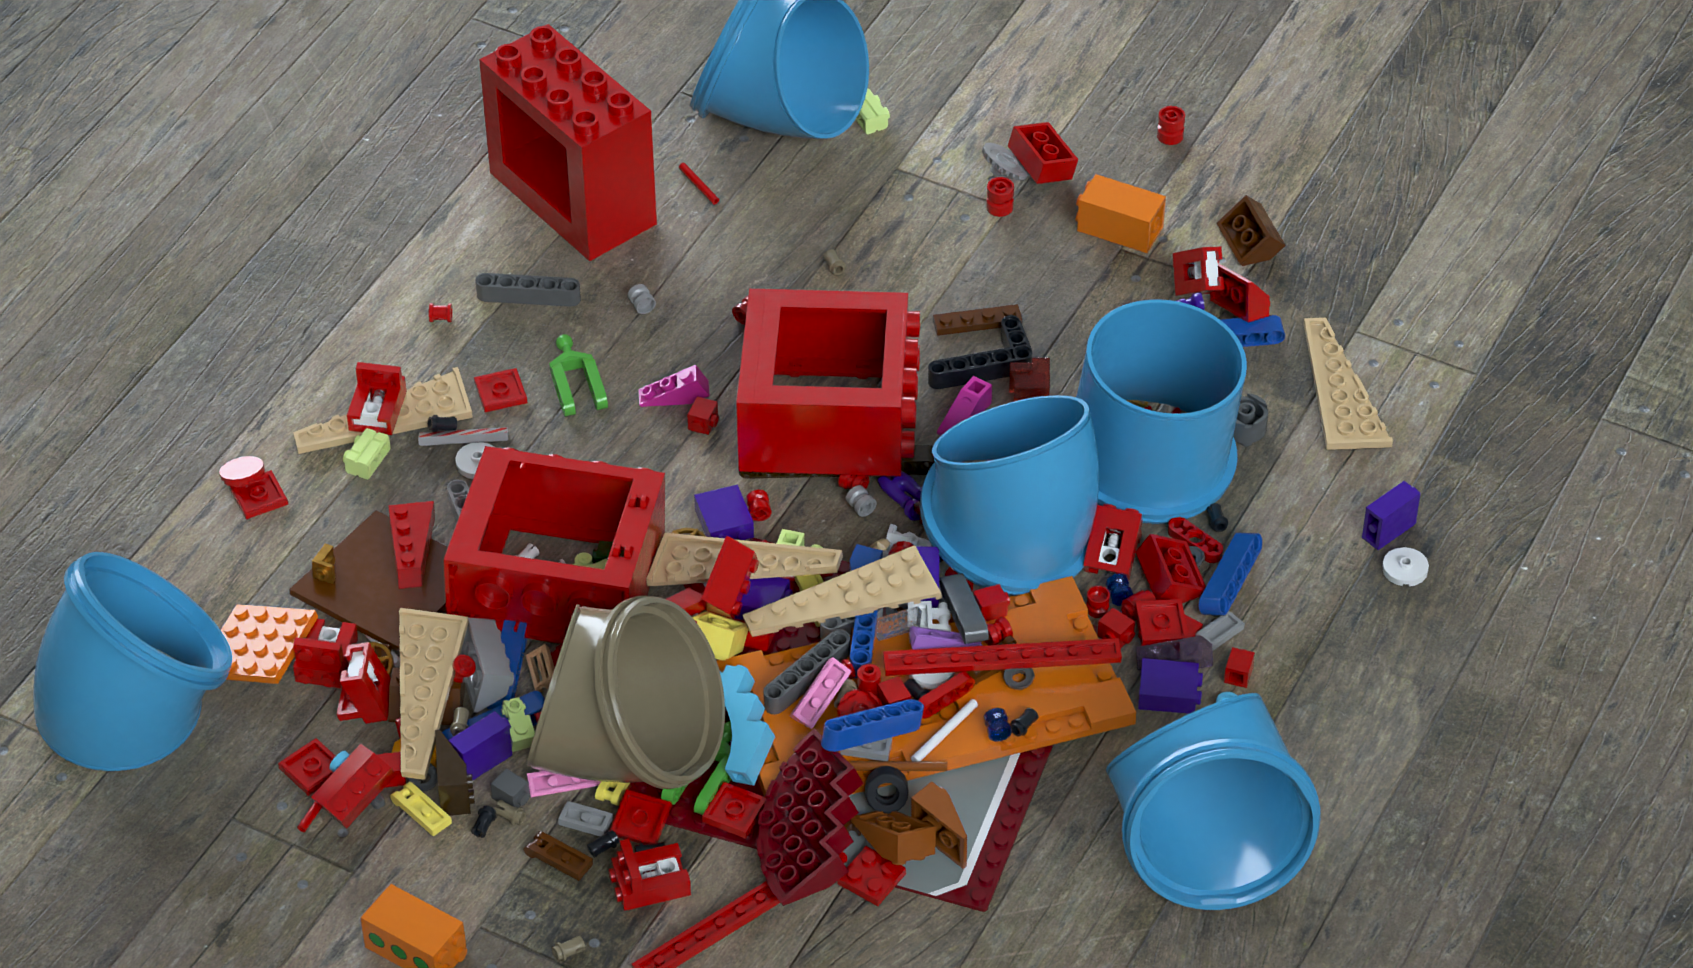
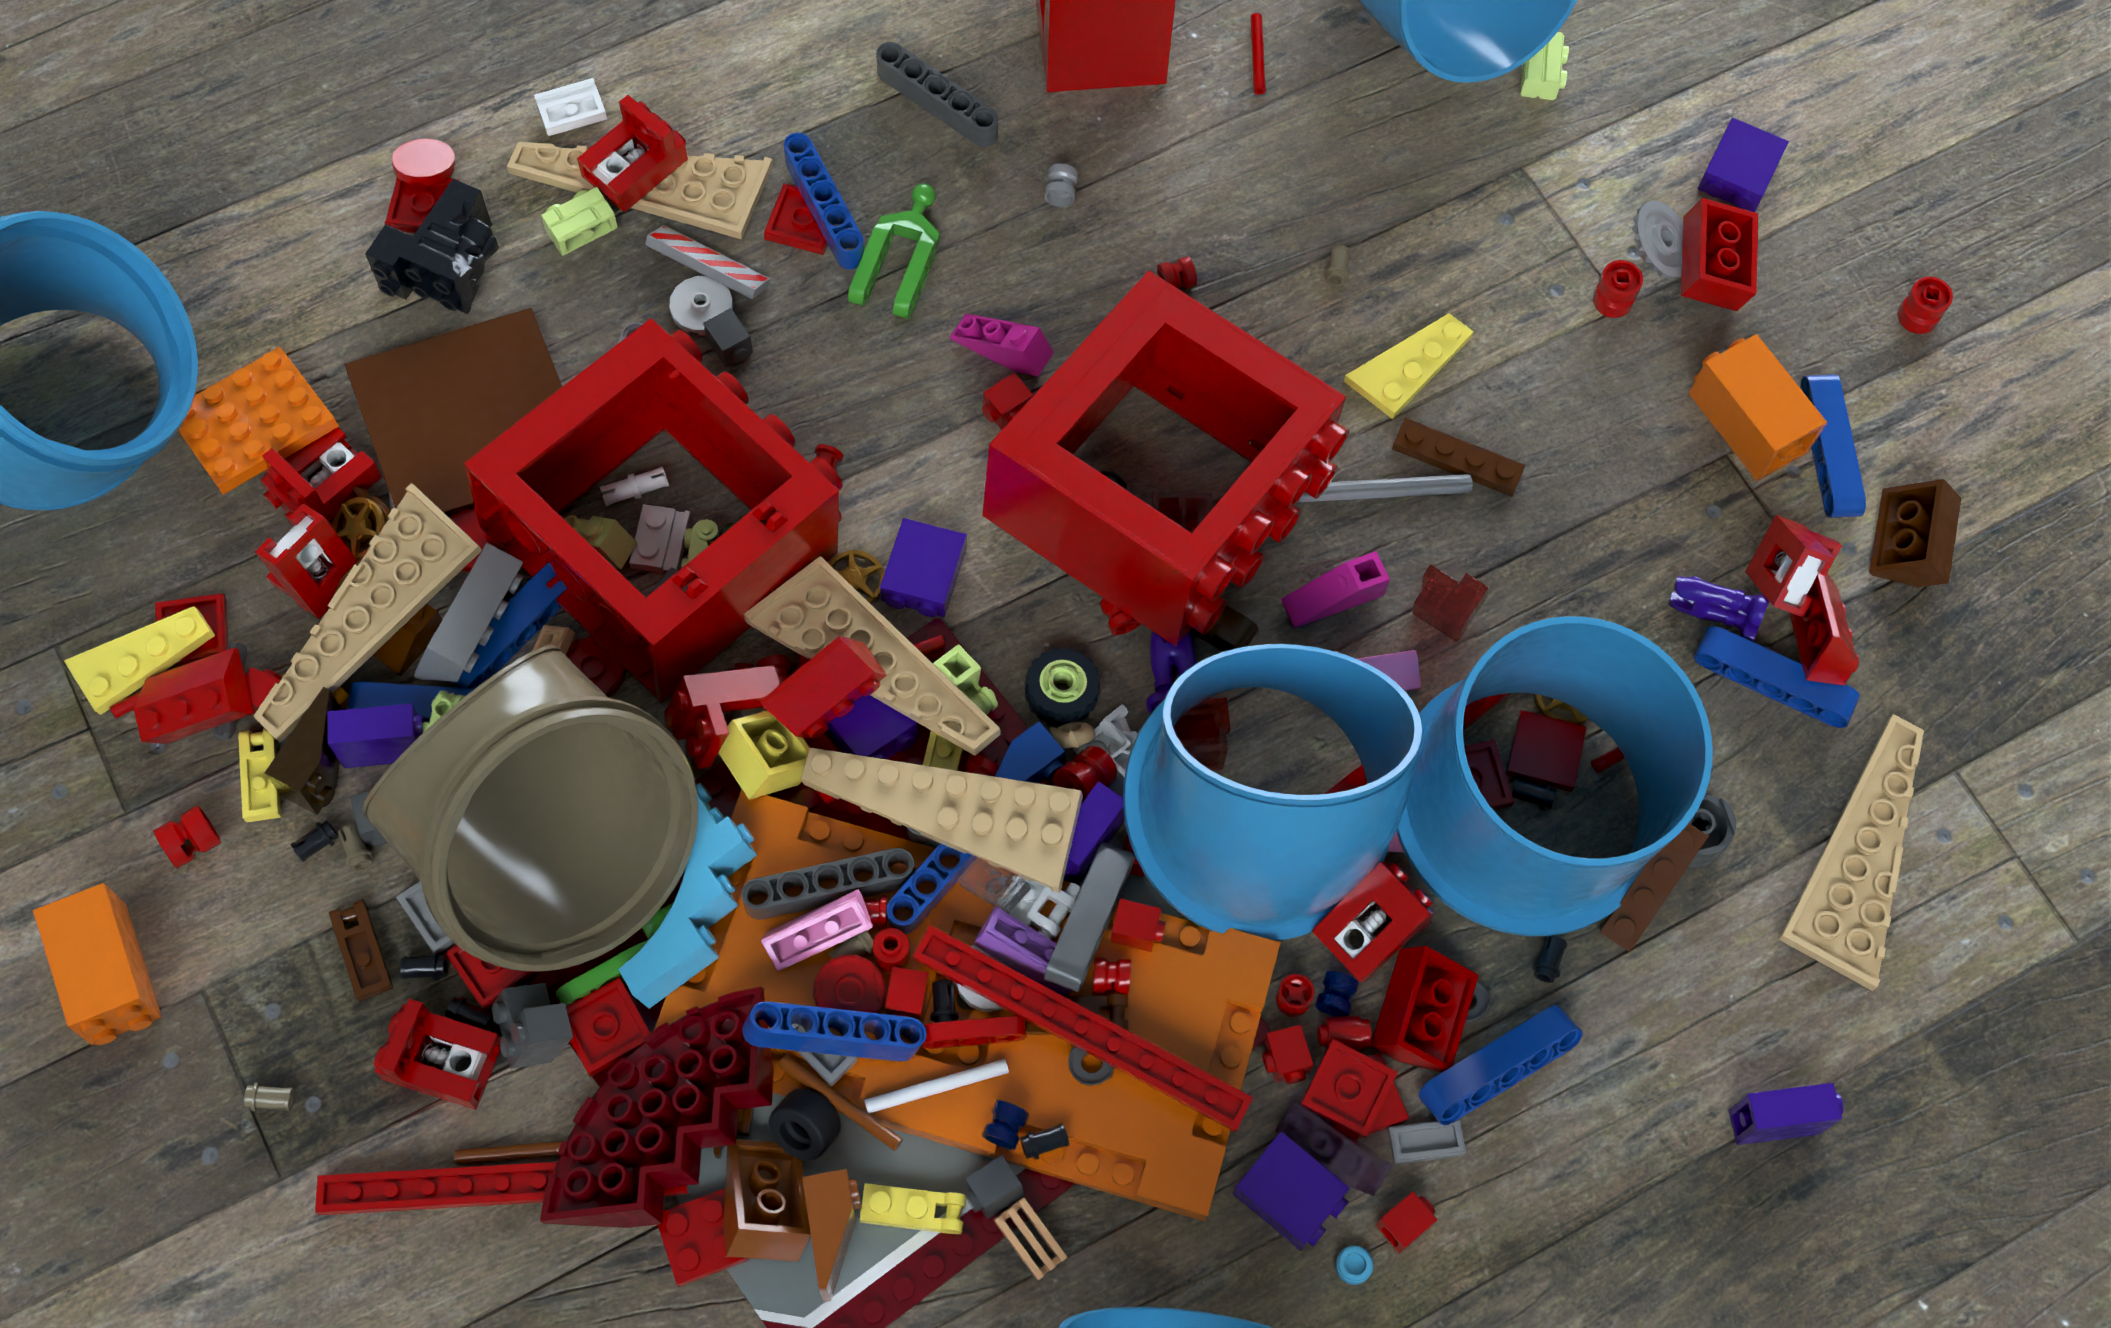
camera: 30 degrees right, 20 degrees up
pearl gold bracket [312,543,336,584] -> none
medium azure tile [329,751,350,773] -> none
red wedge [388,501,435,589] -> none
black pin [427,415,457,432] -> none
red bush [429,303,453,322] -> none
dark tan pin [450,707,469,736] -> none
red plate [453,655,476,683] -> none
red wheel [746,489,772,521] -> none
light grey wheel [846,485,877,517] -> none
black beam [928,315,1033,389] -> none
red beam [1168,517,1223,563] -> none
white plate [1382,547,1429,586] -> none
none -> light yellow wing [64,606,215,715]
none -> red wheel [153,805,222,869]
none -> black brick [365,178,499,314]
none -> dark orange bar [454,1140,567,1165]
none -> dark grey brick [492,983,573,1069]
none -> white plate [534,78,607,136]
none -> blue beam [783,132,864,269]
none -> light yellow plate [859,1183,966,1234]
none -> dark grey brick [964,1155,1025,1220]
none -> light nougat tile [993,1197,1068,1281]
none -> black wheel [1025,648,1100,726]
none -> light grey axle [1297,474,1473,503]
none -> light yellow wing [1344,313,1474,419]
none -> reddish brown plate [1600,823,1709,952]
none -> dark purple brick [1698,117,1789,212]
none -> blue beam [1800,374,1866,518]

